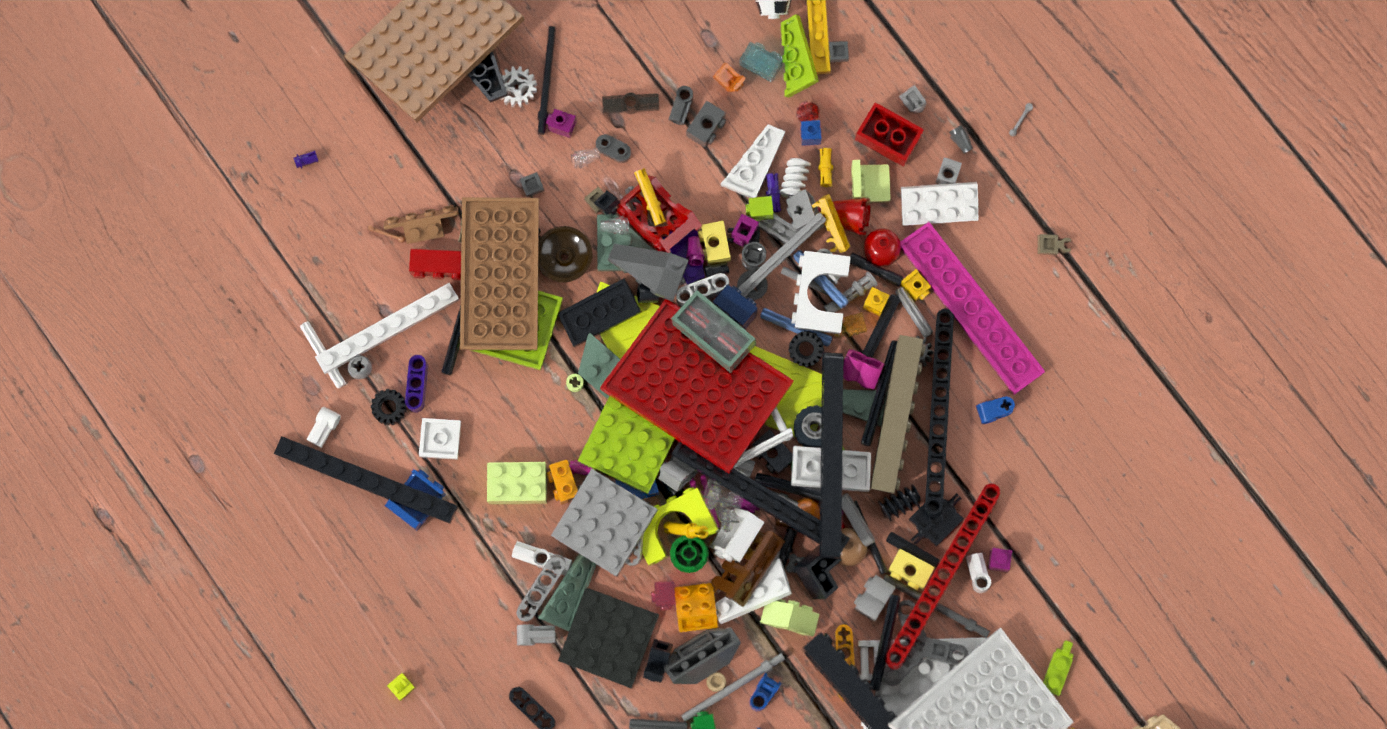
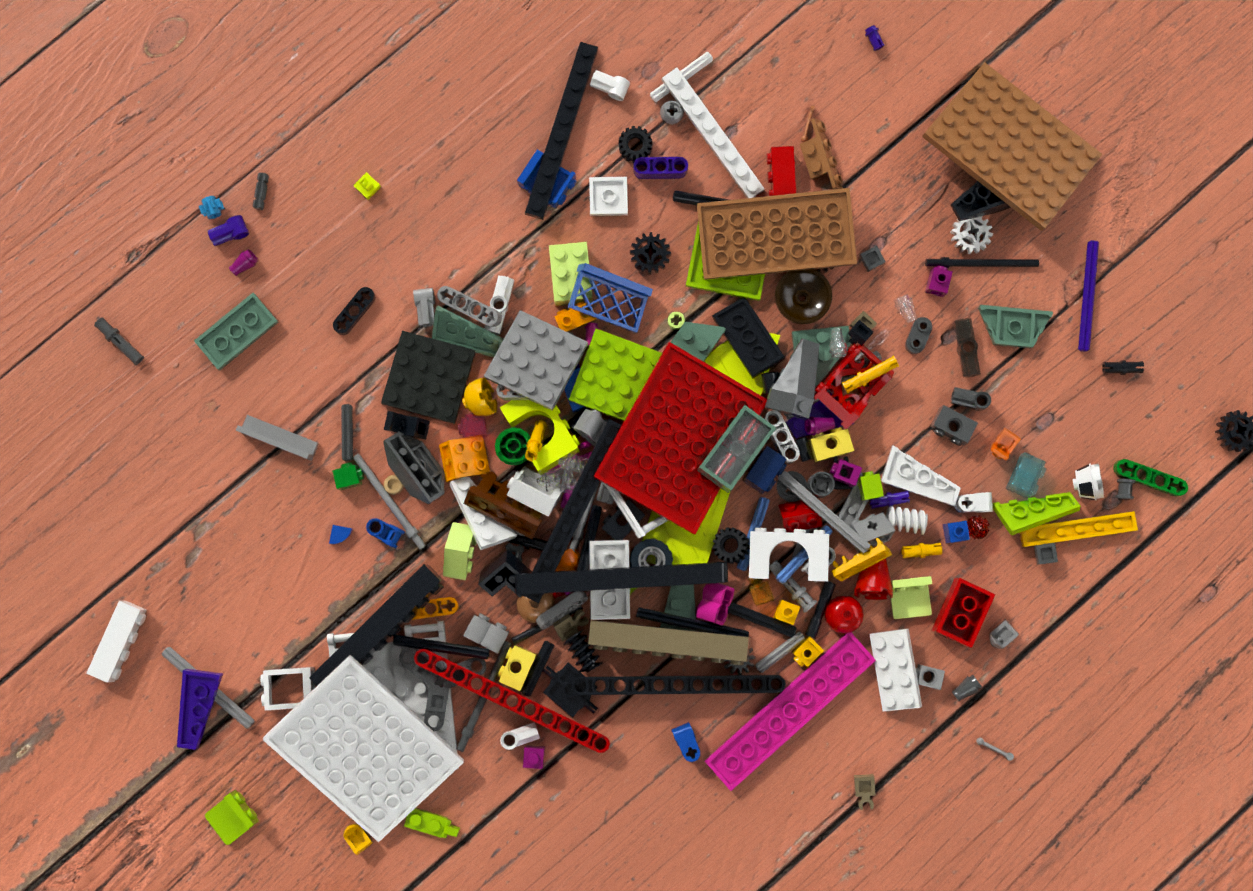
camera: 80 degrees right, 5 degrees up
none -> yellow cylinder [462,378,498,417]
none -> dark tan plate [552,609,589,642]
none -> blue fence [568,263,653,333]
none -> black gear [630,232,671,274]
none -> red bracket [778,501,822,533]
none -> white piece [954,492,993,513]
none -> sand green wing [978,305,1053,348]

